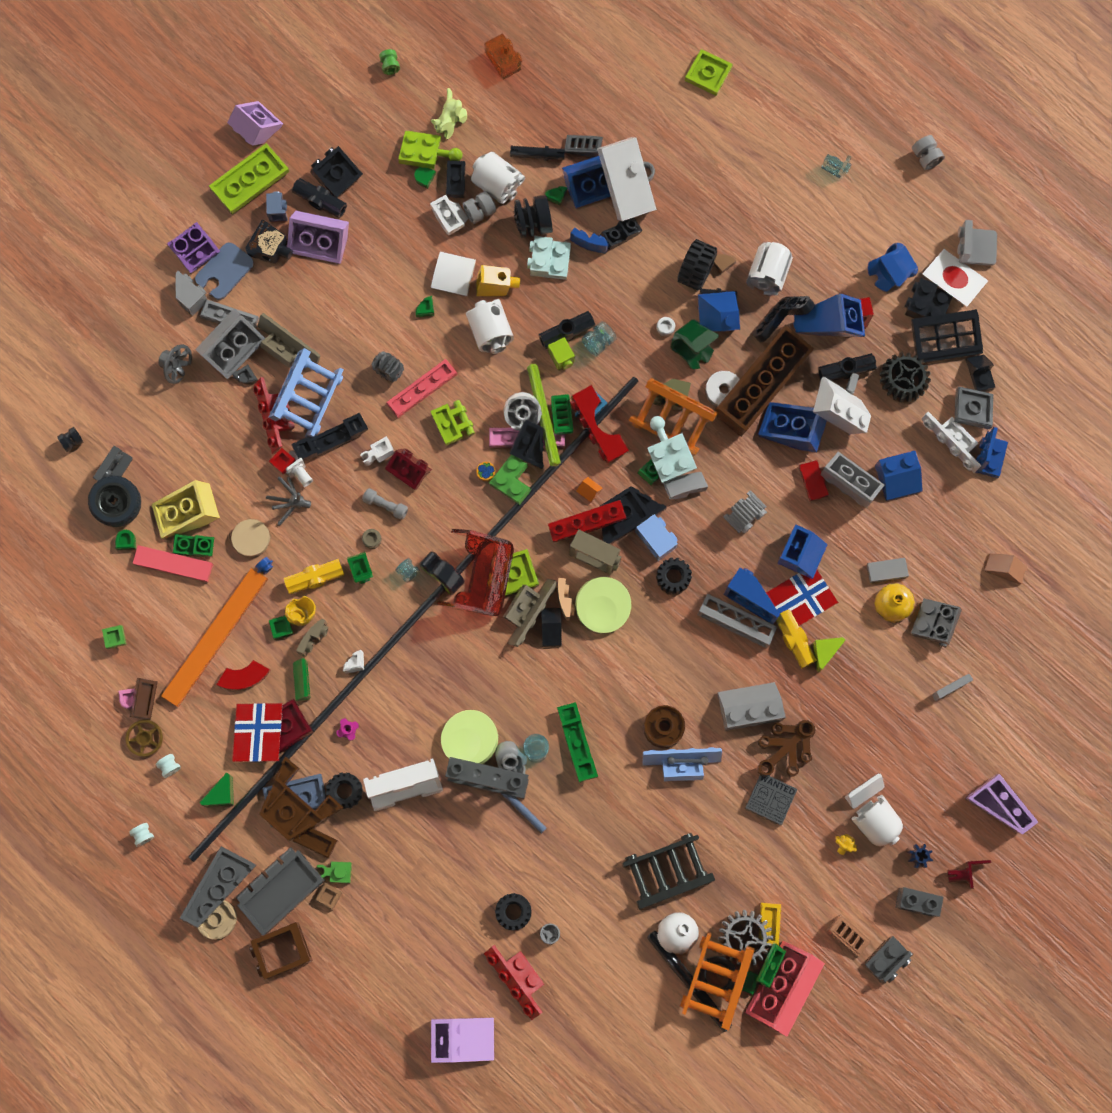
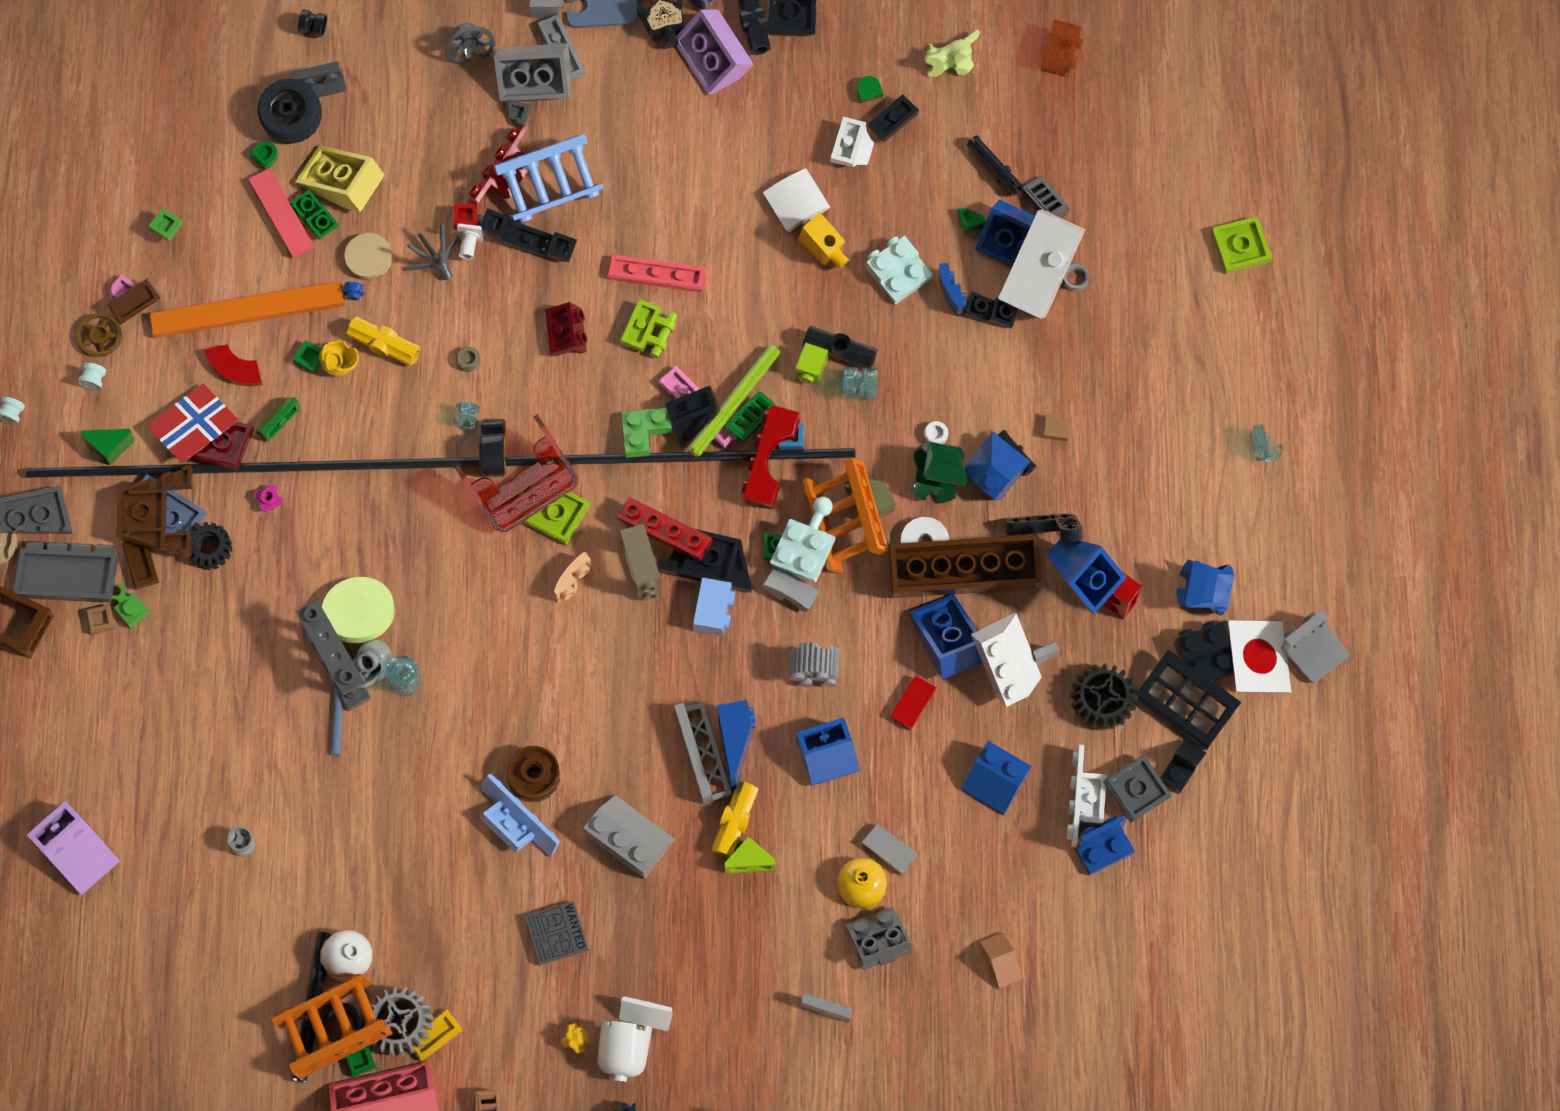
camera: 50 degrees right, 5 degrees down
dark tan bracket [258,313,320,368] -> none
dark tan slope [296,619,329,657] -> none
white tile [343,650,364,674] -> none
green bracket [347,552,373,584] -> none
white plate [360,436,395,466] -> none
light grey piece [362,488,408,520] -> none
white piece [363,759,443,811] -> none
dark grey gear [371,351,404,382] -> none
lime plate [398,130,463,169] -> none
green tile [416,296,434,317] -> none
light grey wheel [462,191,496,224] -> none
white cylinder [466,299,514,354] -> none
white cylinder [471,152,525,204] -> none
tile [476,462,495,482] -> none
red bracket [484,945,544,1020] -> none
black tyre [495,893,531,931] -> none
white cylinder [503,392,542,431] -> none
dark tan bracket [503,579,558,647] -> none
black wheel [513,194,553,239] -> none
black slope [541,608,562,647] -> none
green slope [557,702,598,783] -> none
yellowish green piece [575,577,631,633] -> none
orange slope [576,477,603,503] -> none
pearl dark grey fence [622,833,715,909] -> none
black tyre [656,558,692,594] -> none
dark grey hinge [667,757,709,765] -> none
black tyre [678,239,717,291] -> none
white cylinder [746,242,793,296] -> none
green slope [756,943,786,988] -> none
reddish brown plant [757,720,816,777] -> none
sticker [766,570,839,626] -> none
black piece [818,353,877,381] -> none
light grey slope [821,452,884,508] -> none
light grey wheel [912,135,945,170] -> none

